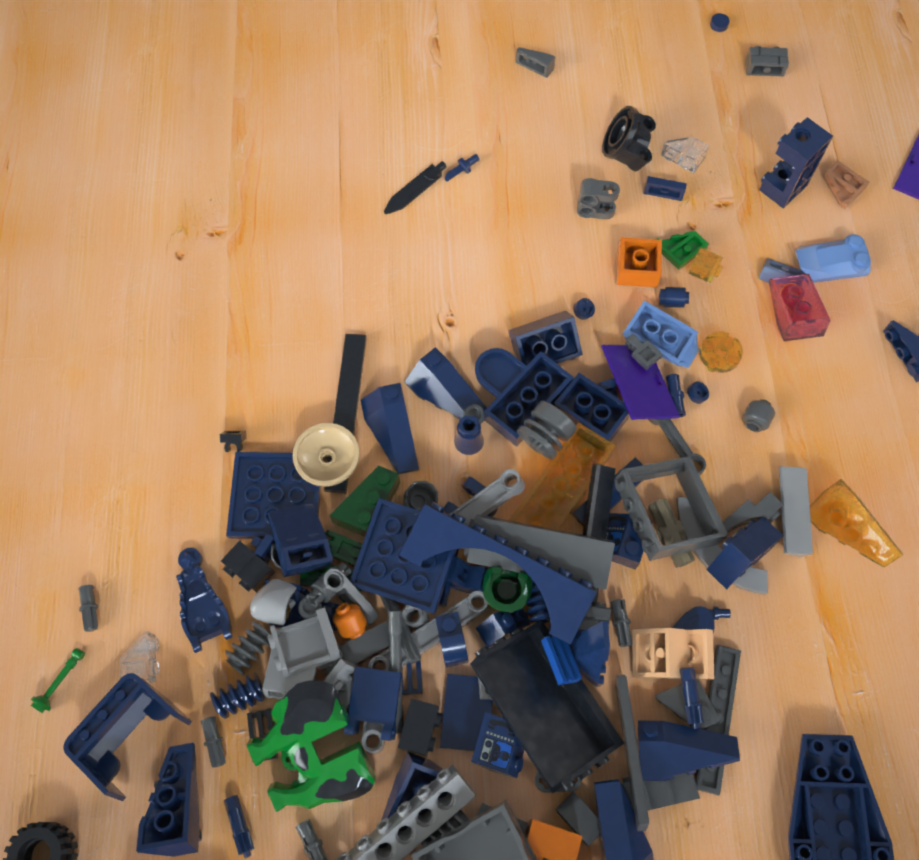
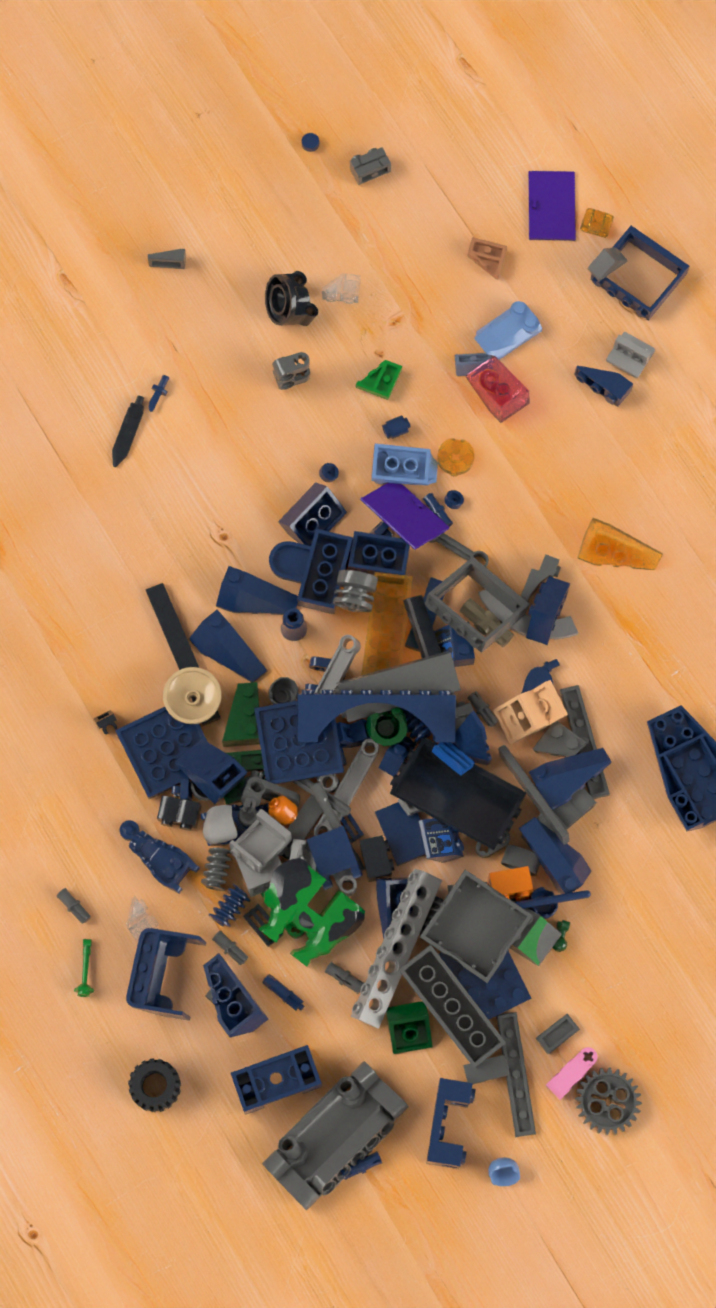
camera: 30 degrees left, 5 degrees up
dark blue brick [435,612,468,668] -> none
dark grey tile [463,404,485,424] -> none
orange brick [617,237,662,288] -> none
dark grey plate [625,334,663,370] -> none
dark blue tile [644,176,687,201] -> none
dark blue piece [680,667,704,729] -> none
clear yellow brick [688,247,723,283] -> none
dark grey head [743,399,775,432] -> none
dark blue plate [759,117,833,209] -> none
light grey slope [779,466,813,557] -> none

